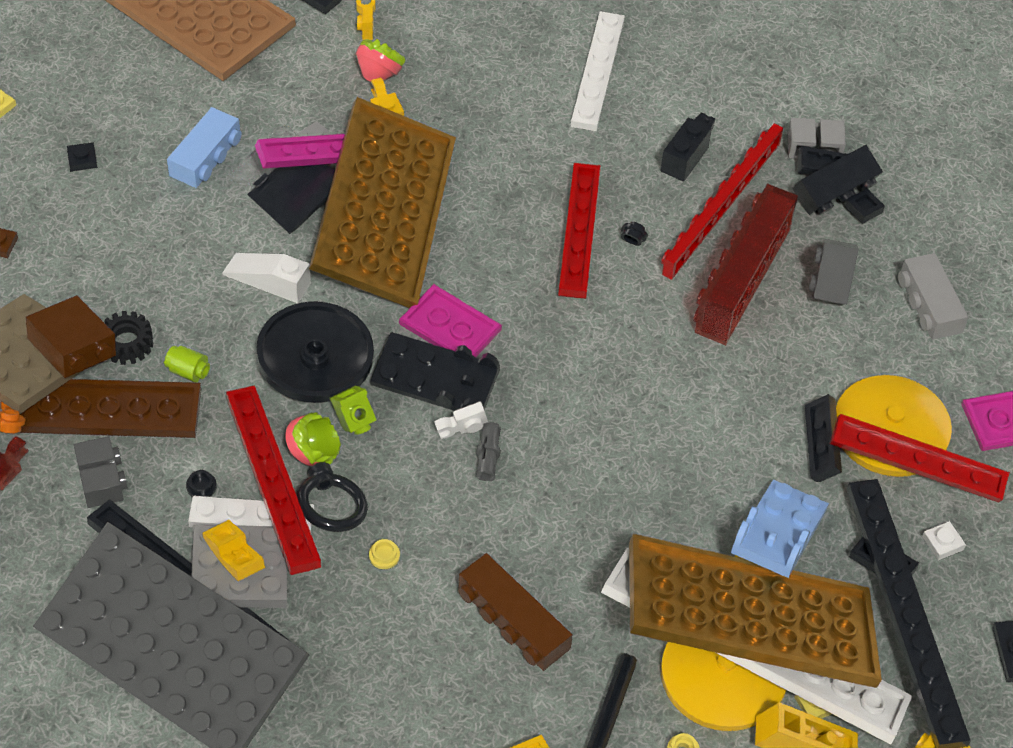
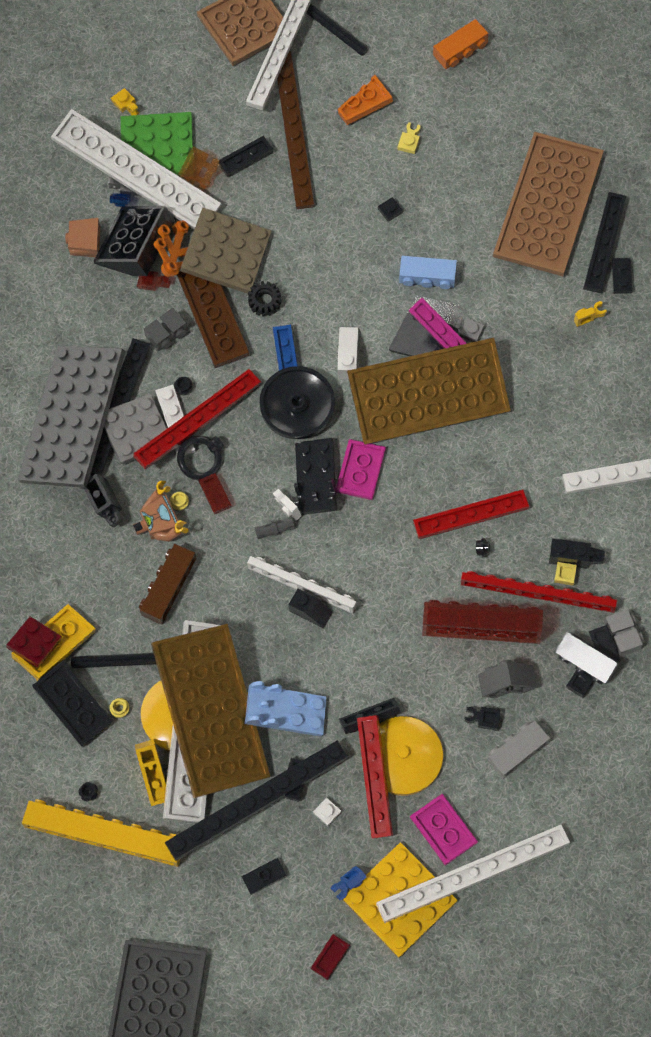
camera: 75 degrees right, 15 degrees up
reddish brown brick [26,295,116,378] -> none
lime brick [164,345,210,383] -> none
yellow slope [202,520,265,581] -> none
lime hair [286,412,341,466] -> none
lime brick [330,386,376,435] -> none
coral hair [355,39,406,82] -> none
yellow plate [370,77,404,116] -> none
none -> black hinge [83,473,123,528]
none -> nougat torso [133,481,188,542]
none -> clear red plate [198,473,232,515]
none -> white plate [247,556,356,614]
none -> blue plate [273,324,297,371]
none -> black slope [288,588,333,629]
none -> black plate [464,706,501,731]
none -> light yellow plate [554,562,577,586]

